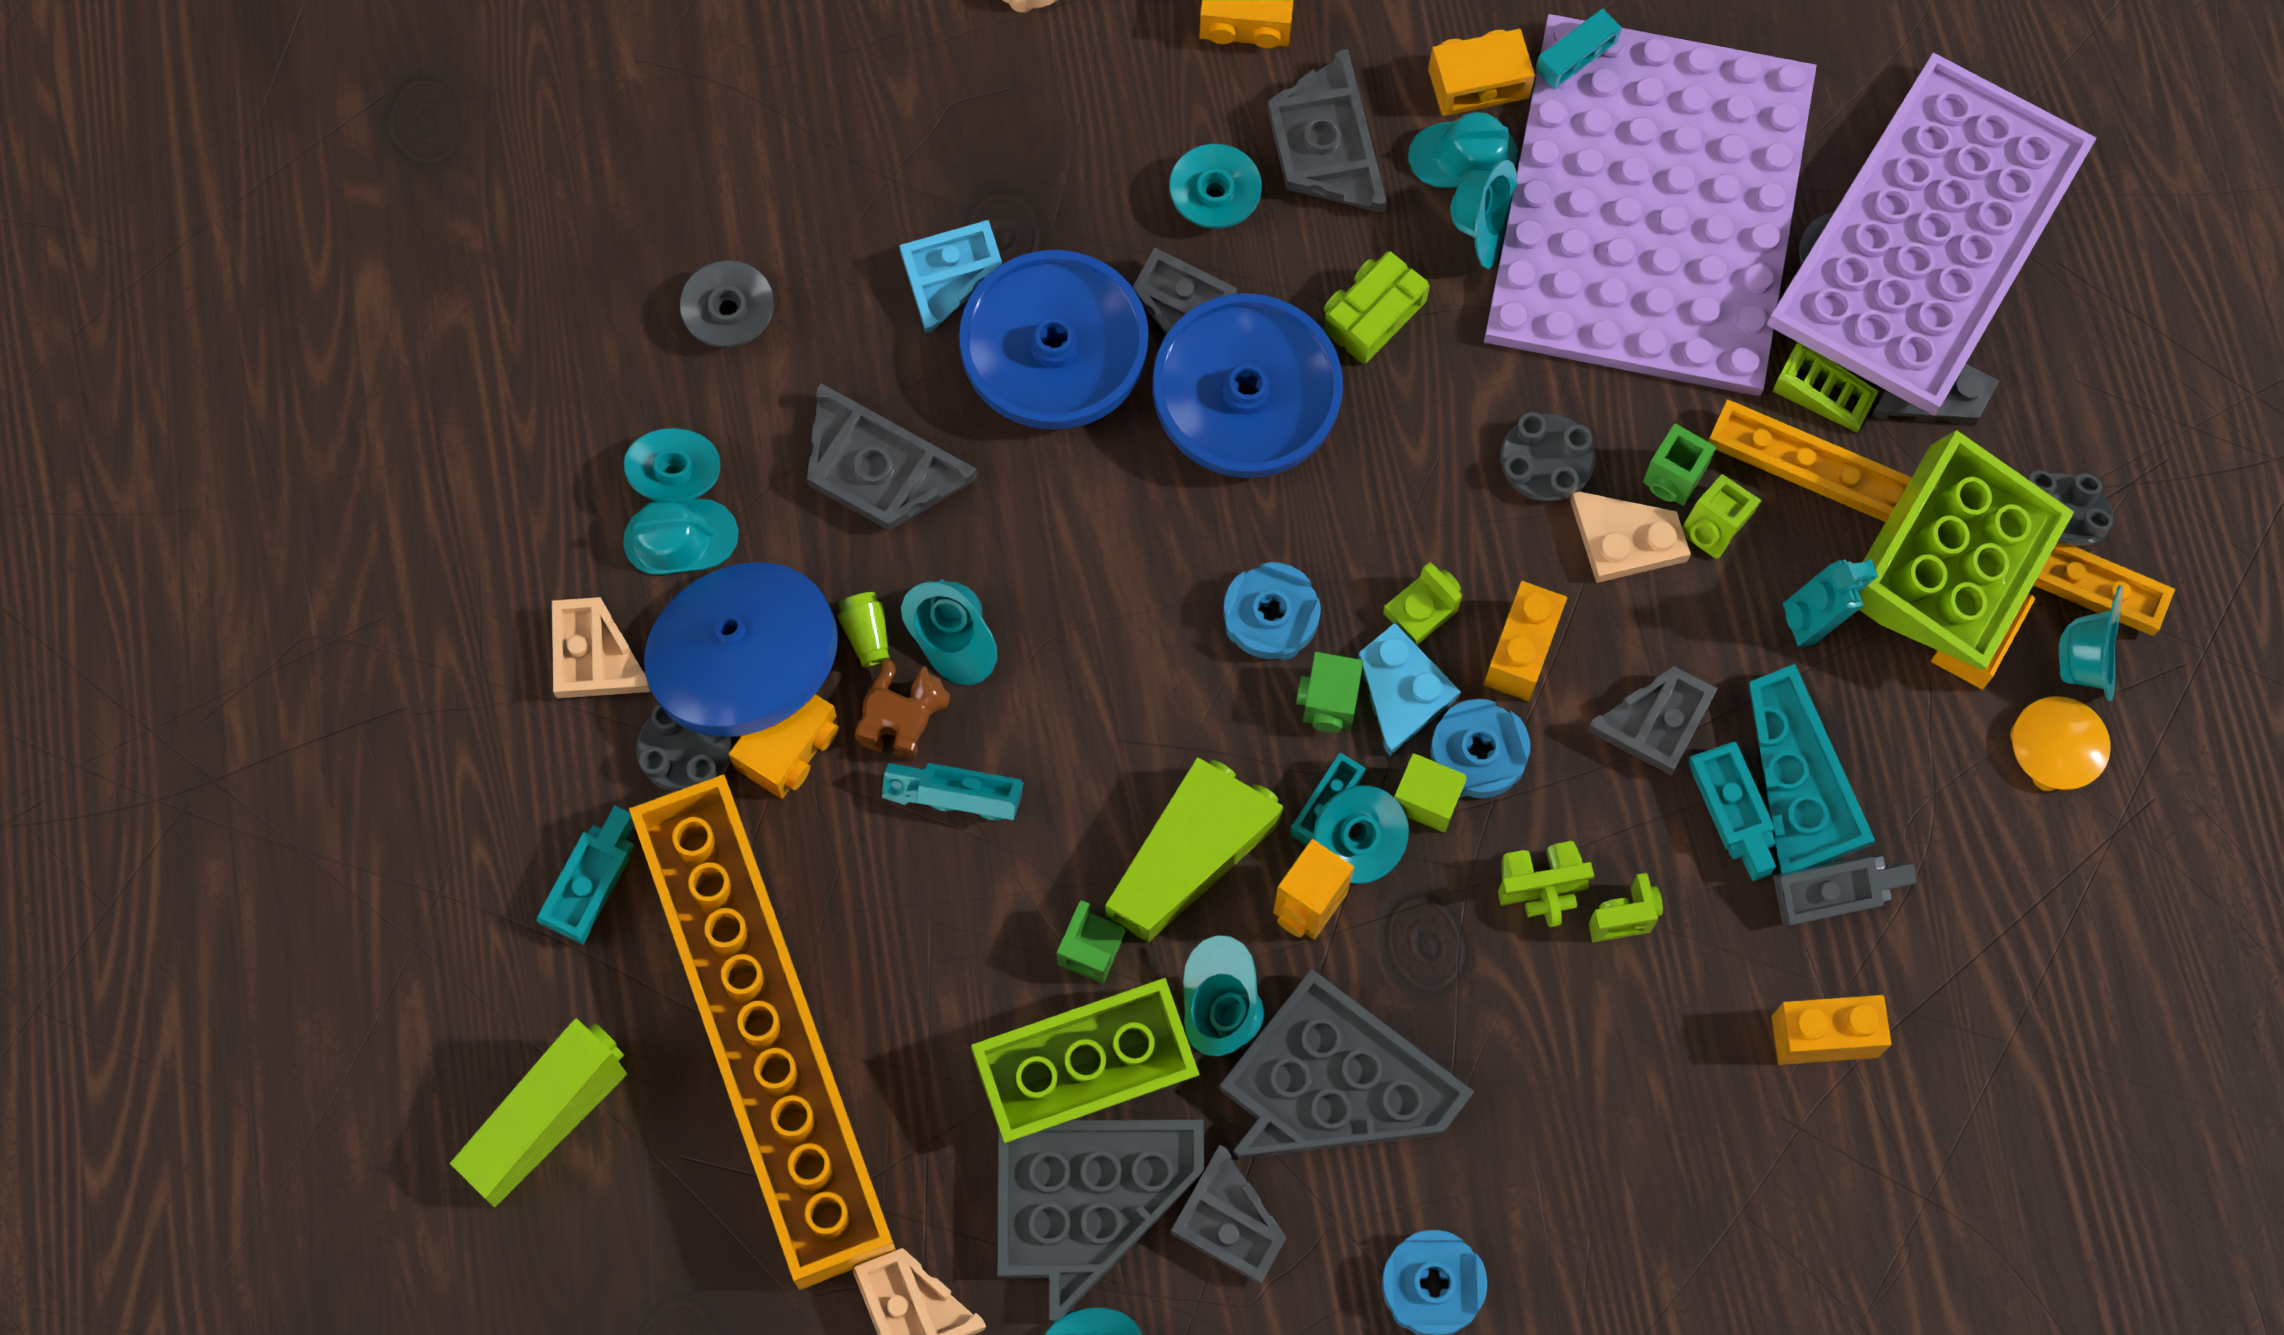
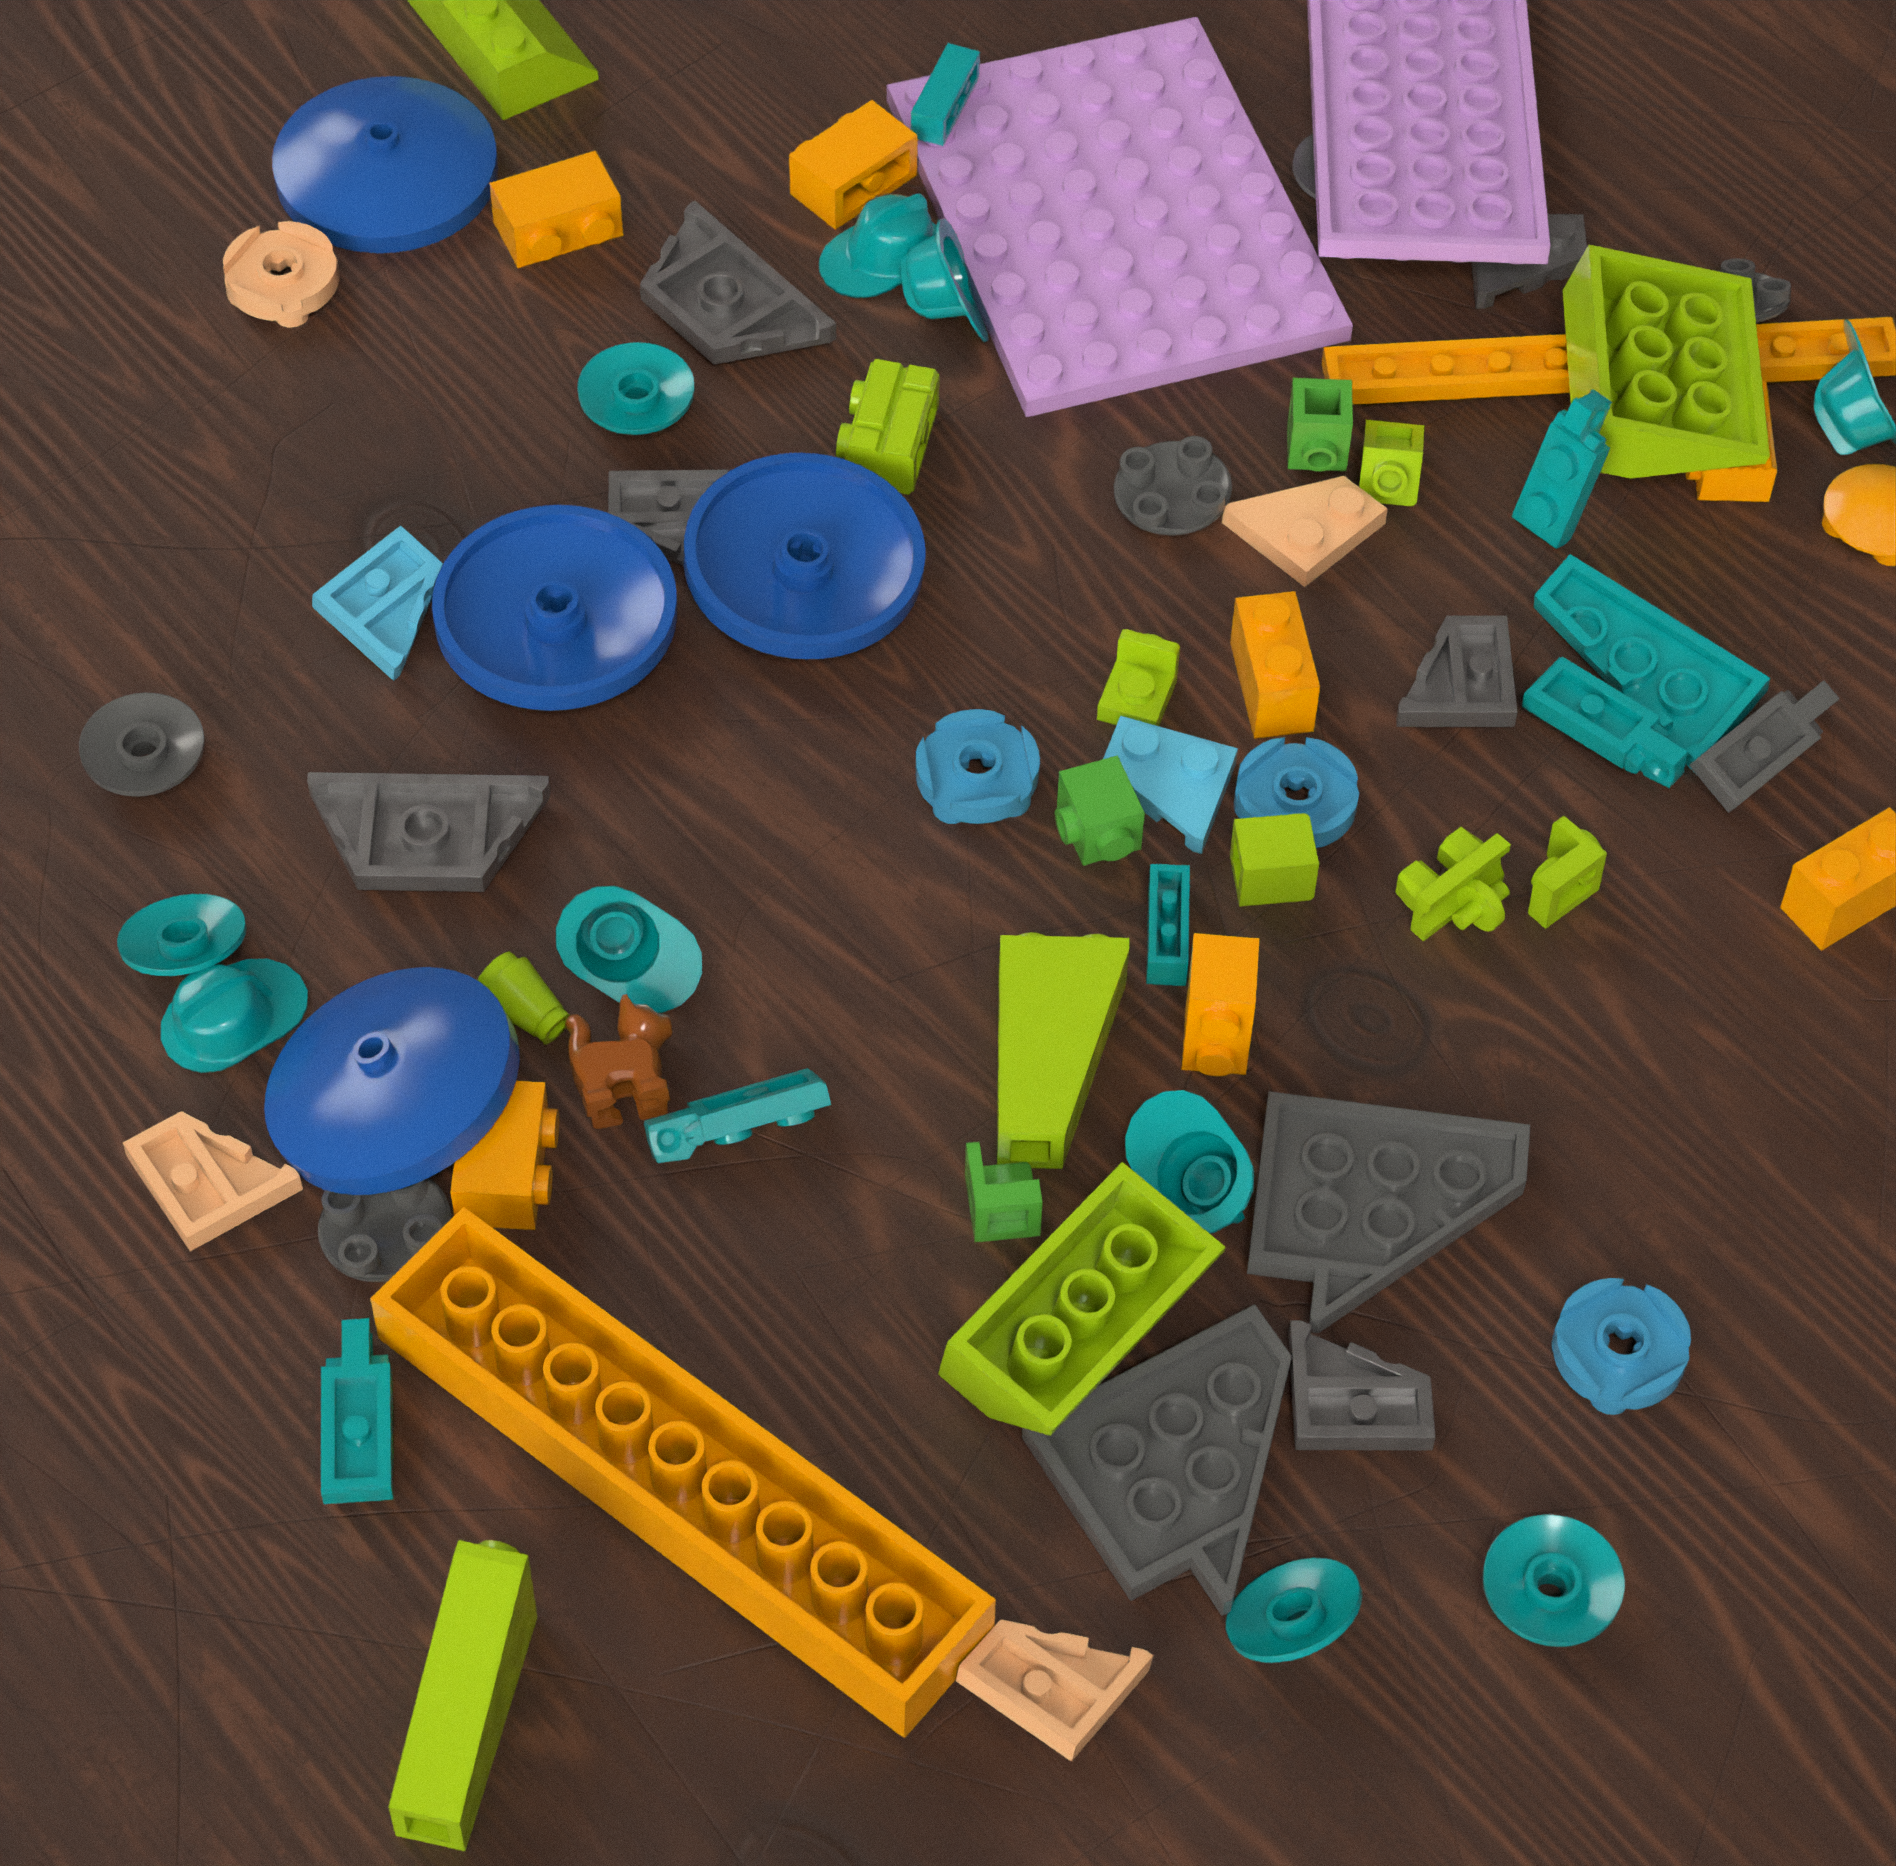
camera: 30 degrees left, 15 degrees down
teal dish [1313,785,1409,884] -> none
lime slope [1772,342,1879,433] -> none

